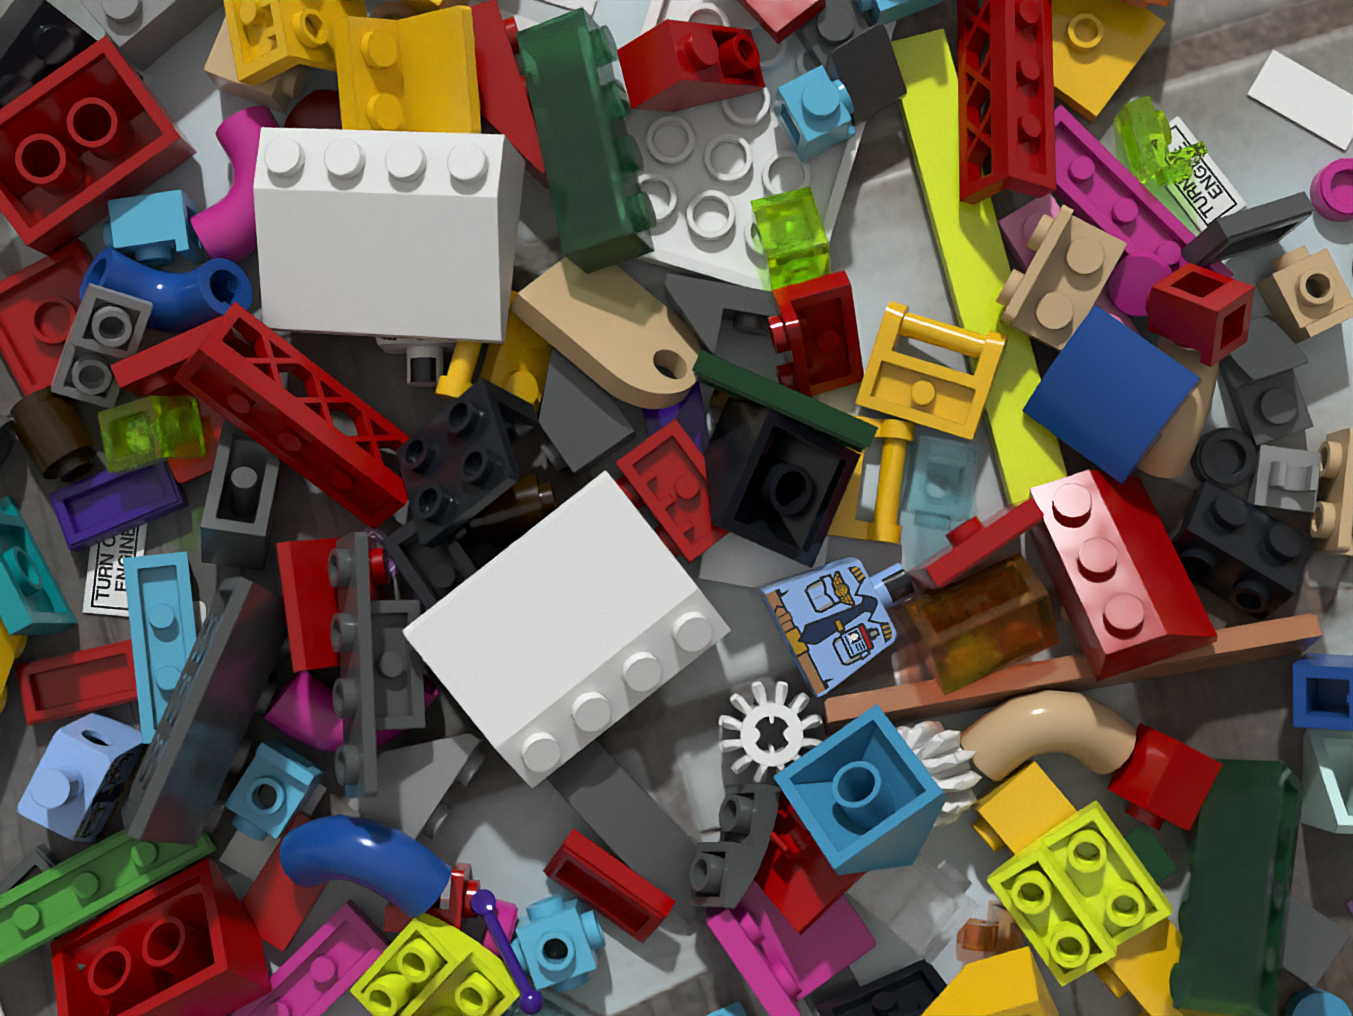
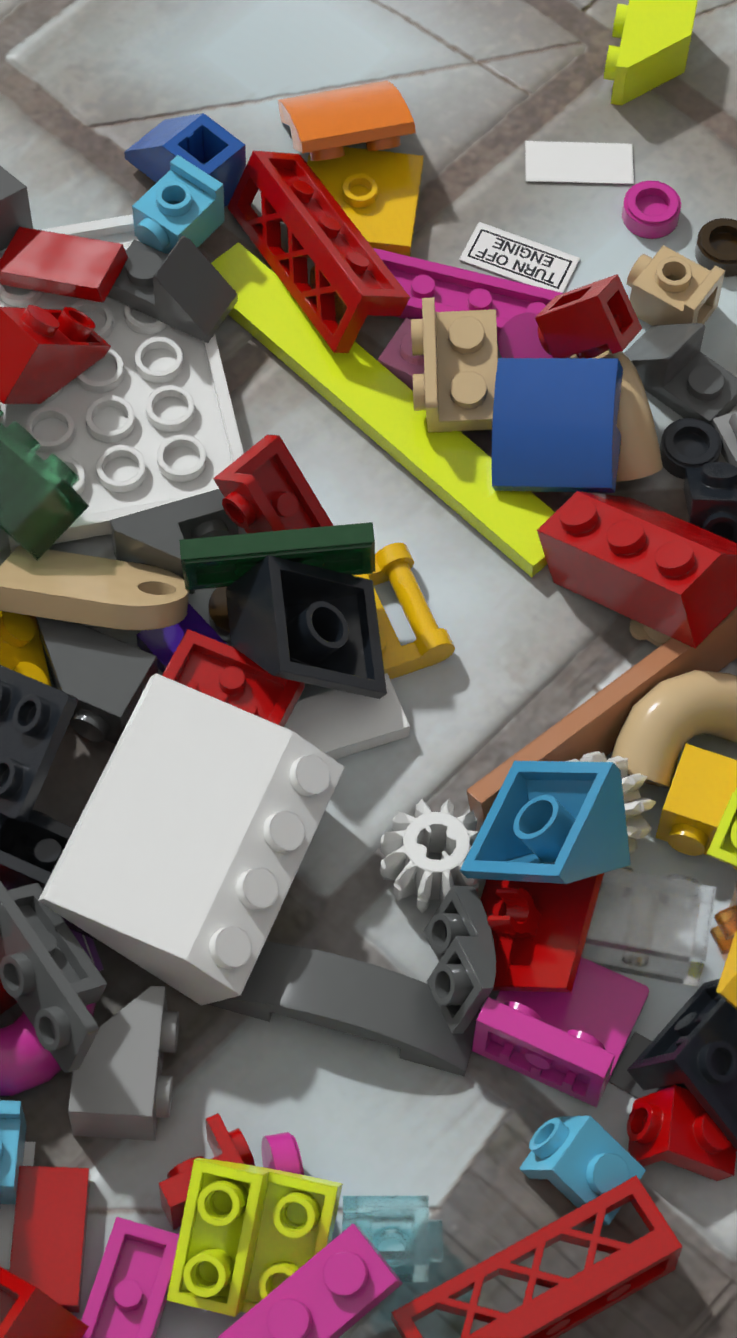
camera: 30 degrees left, 25 degrees down
blue cylinder [280,814,451,918] -> none
dark brown brick [469,473,558,546] -> none
dark purple hinge [469,889,544,1015] -> none
medium azure brick [510,894,606,993] -> none
red tile [543,828,676,943] -> none
clear neon green bracket [750,186,831,291] -> none
torso [757,557,915,698] -> none
medium azure brick [773,65,856,163] -> none
yellow plate [855,301,1009,441] -> none
clear orange slope [893,553,1060,696] -> none
clear light blue brick [901,435,982,531] -> none
red plate [907,497,1045,591] -> none
clear neon green bracket [1114,95,1208,188] -> none
dark grey tile [1181,191,1315,267] -> none

